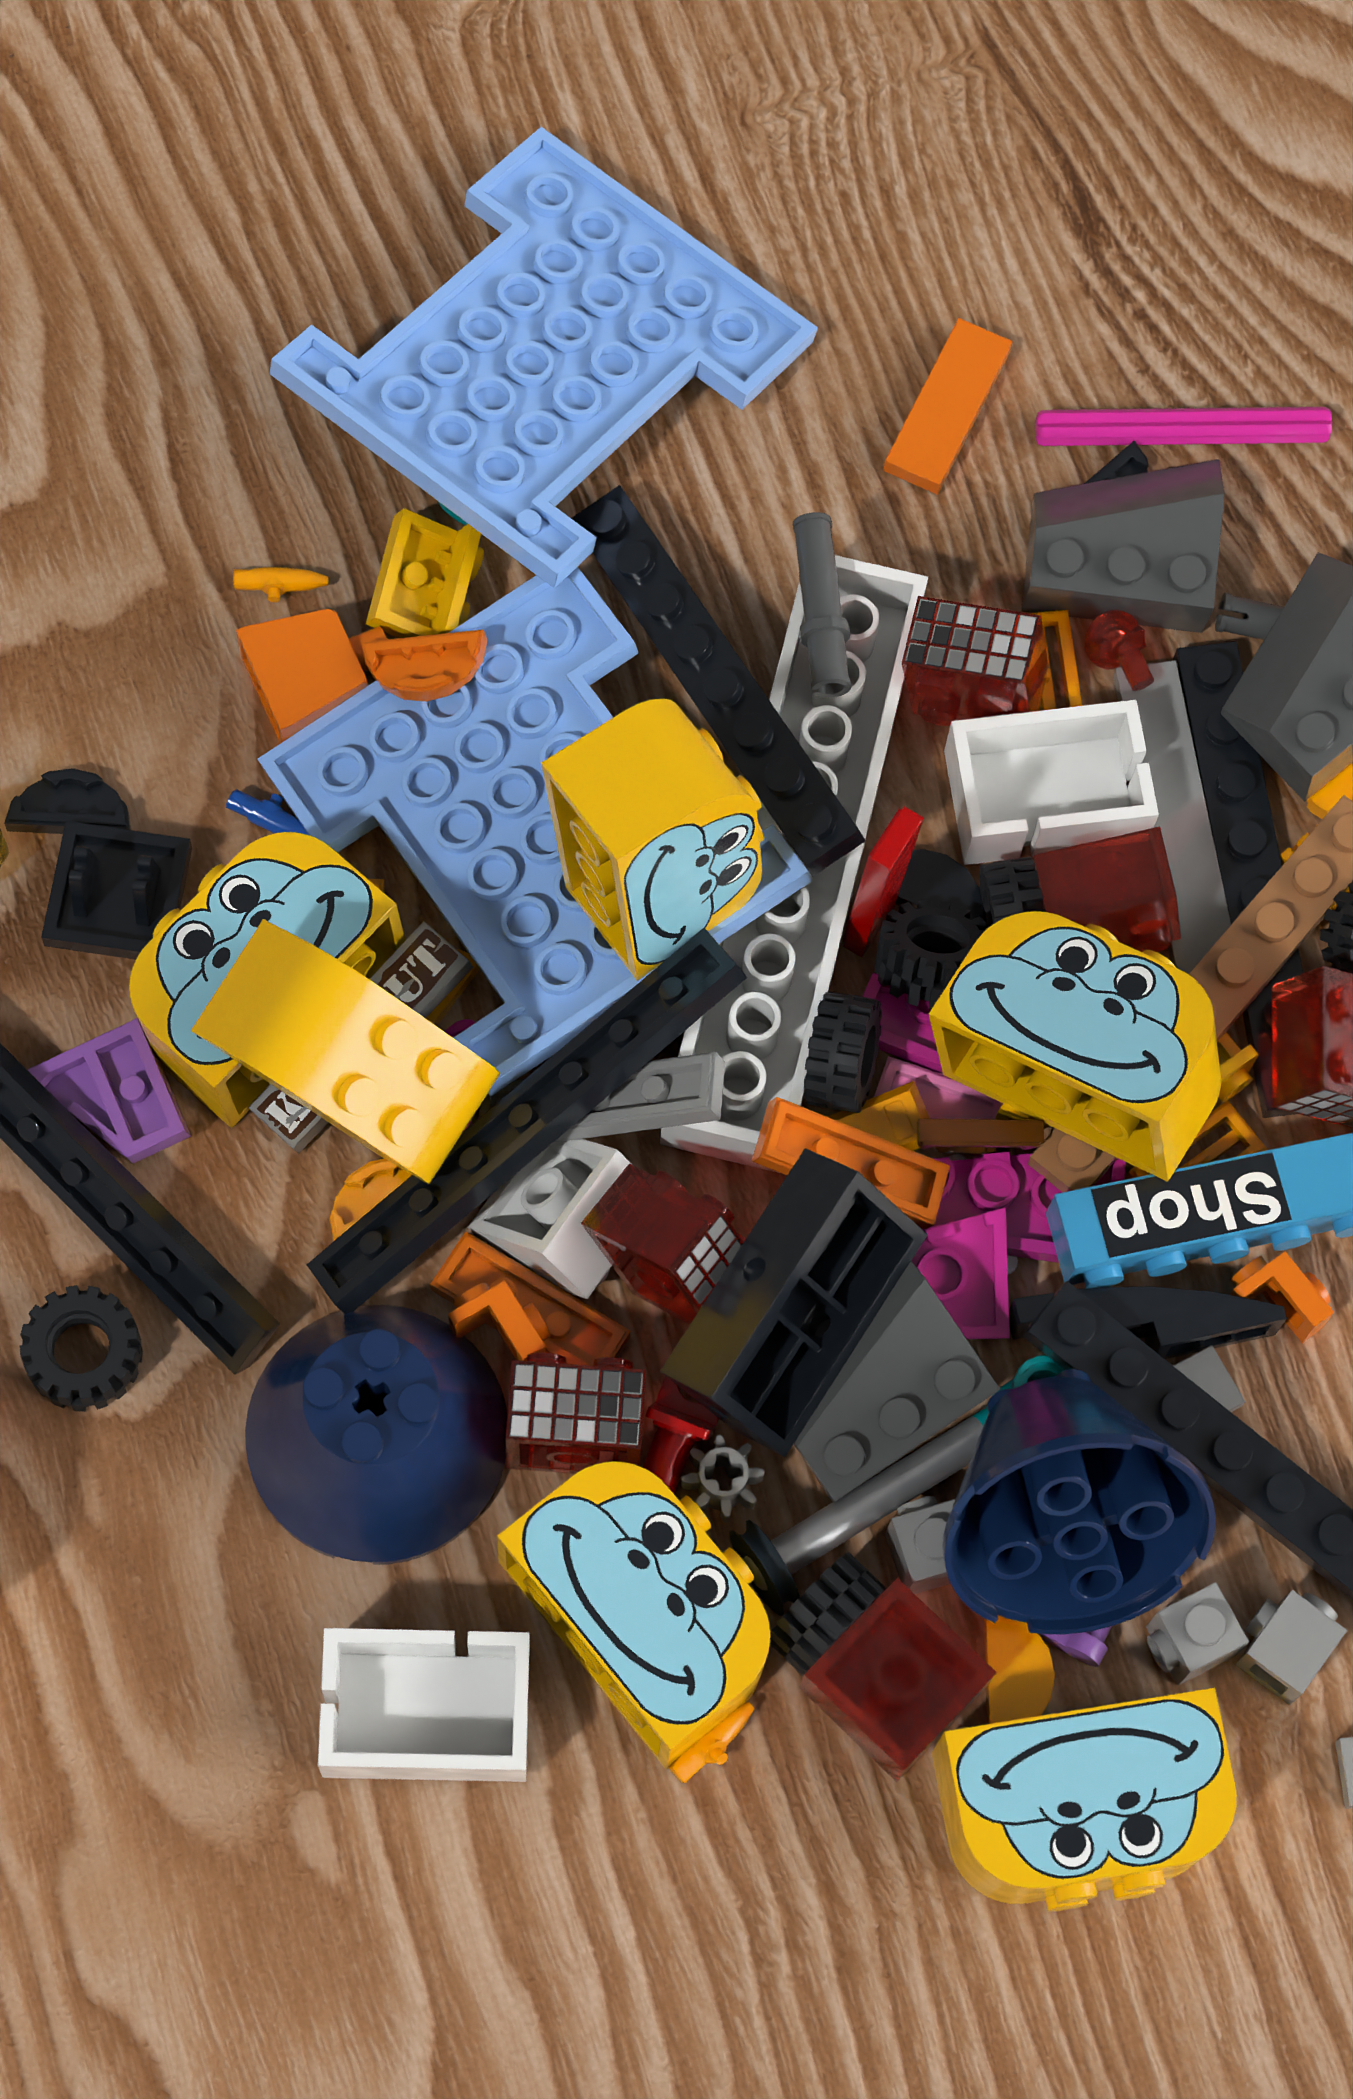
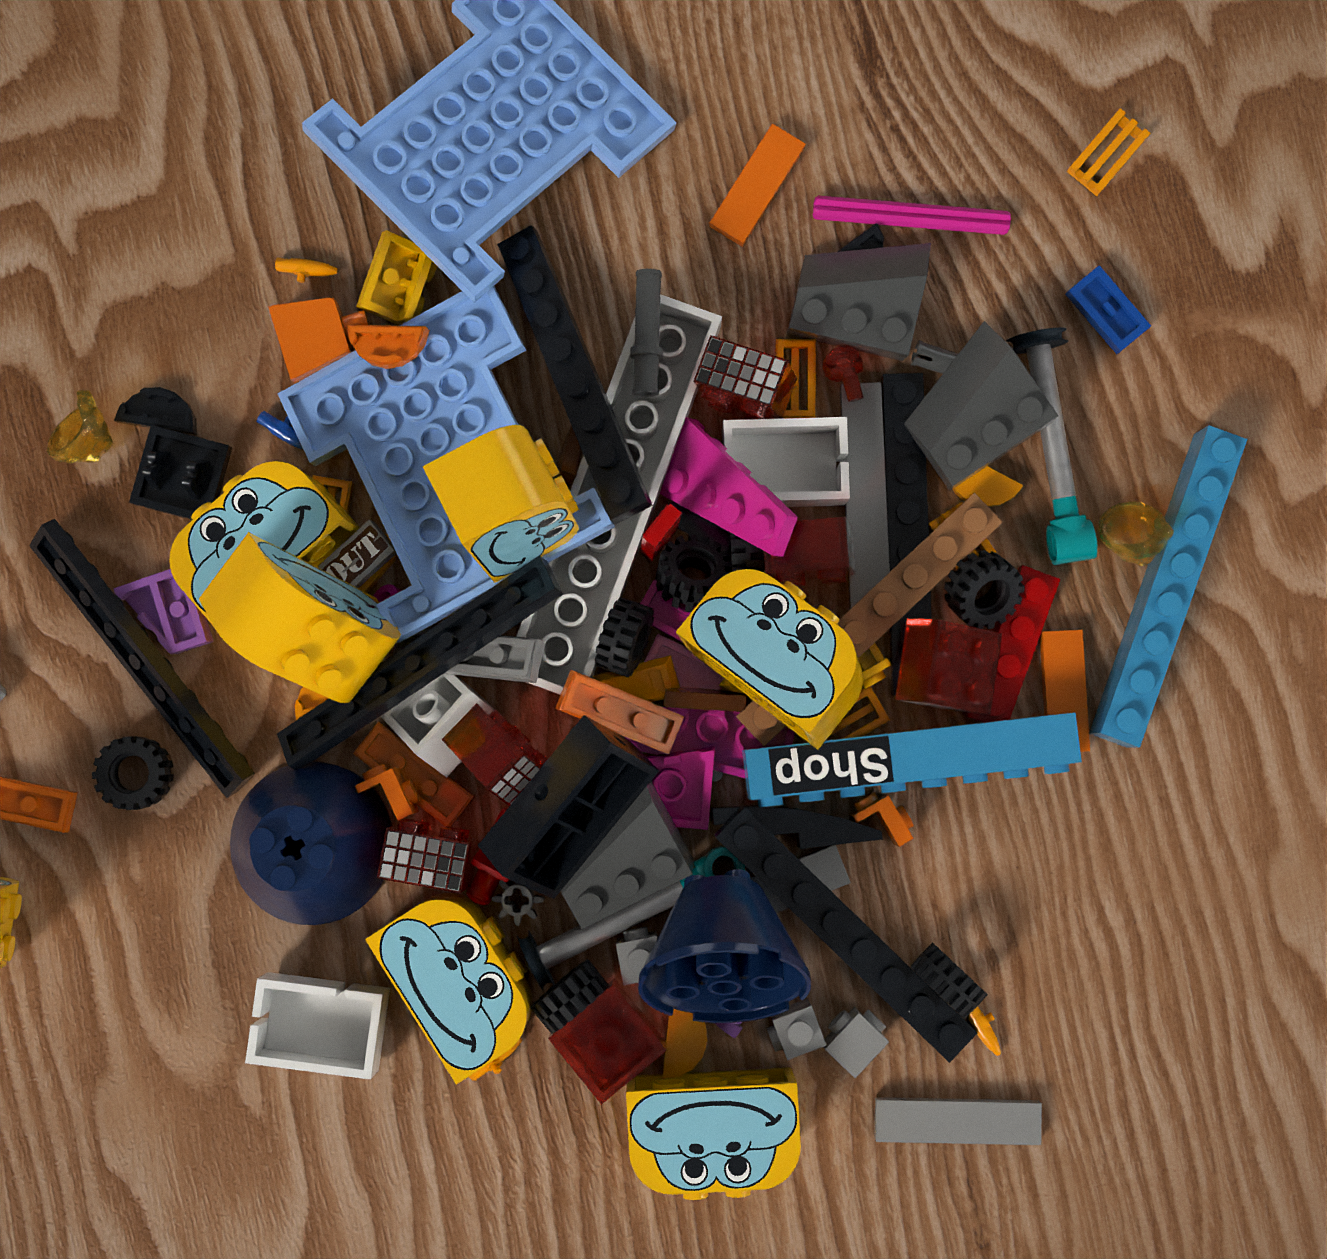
camera: 10 degrees right, 15 degrees up
none -> dark pink wing [659,417,798,557]

